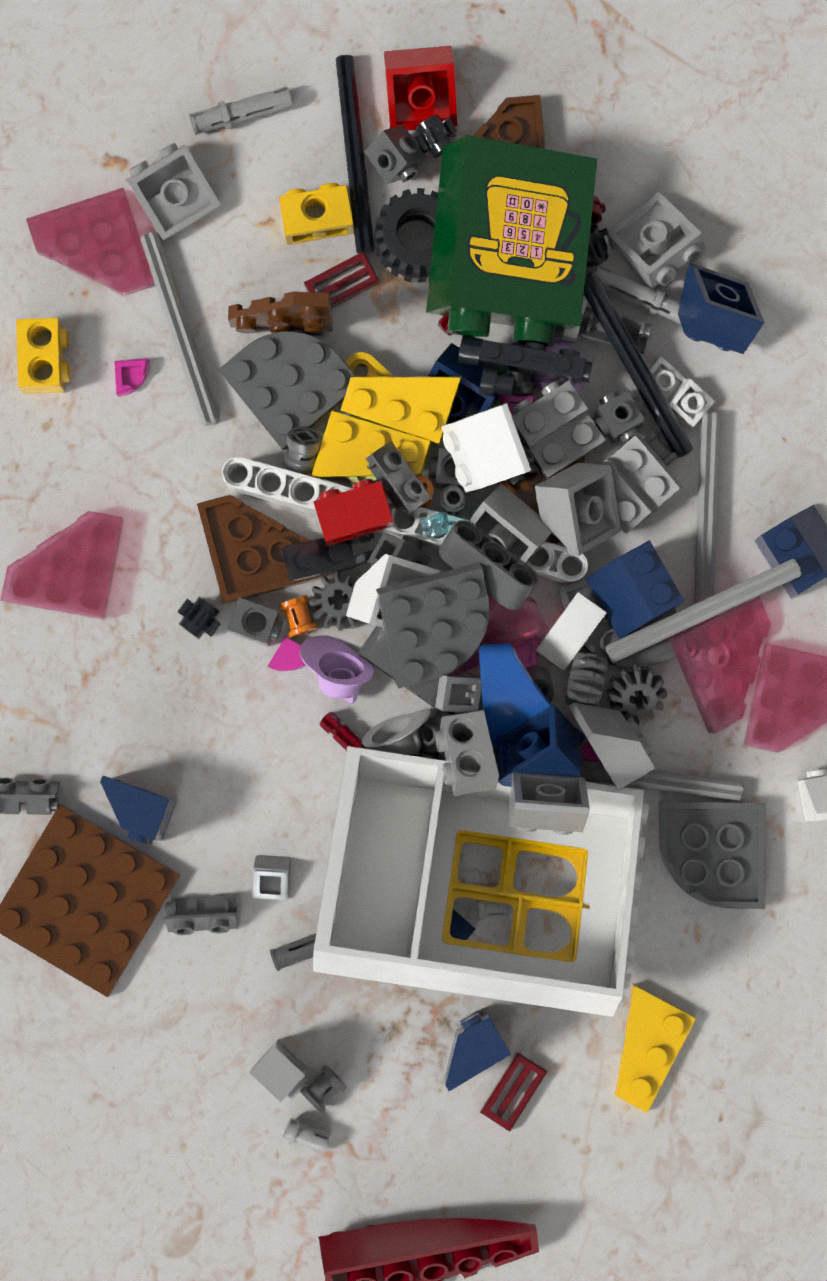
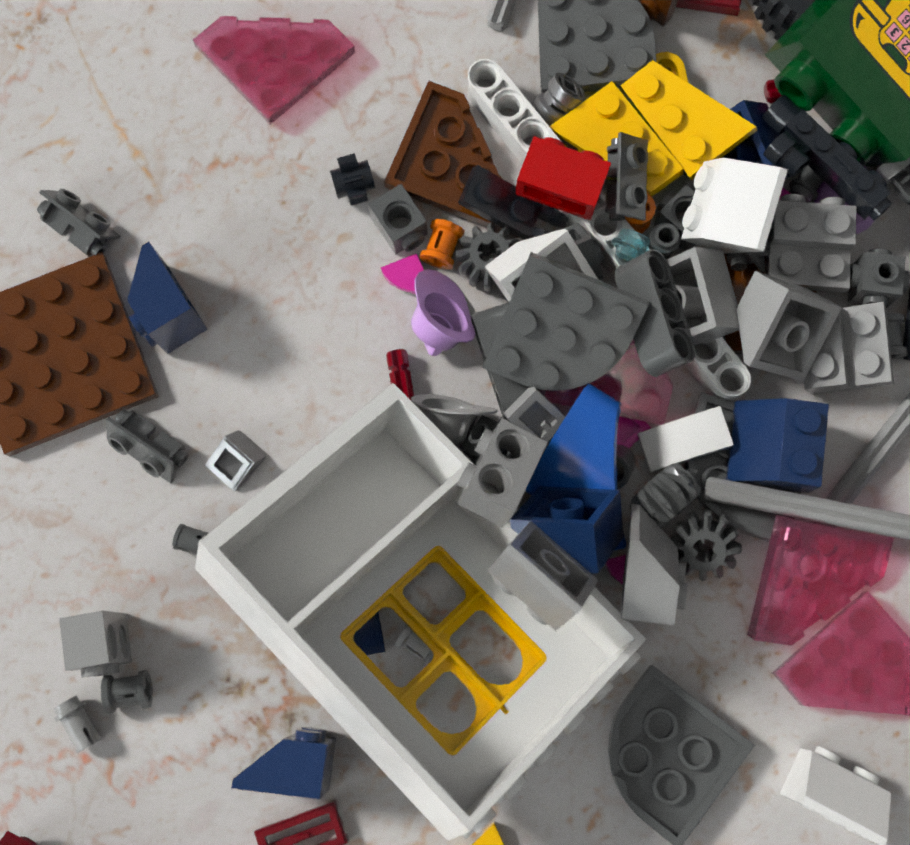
camera: 40 degrees right, 5 degrees down
light grey axle [578,761,744,801] -> none

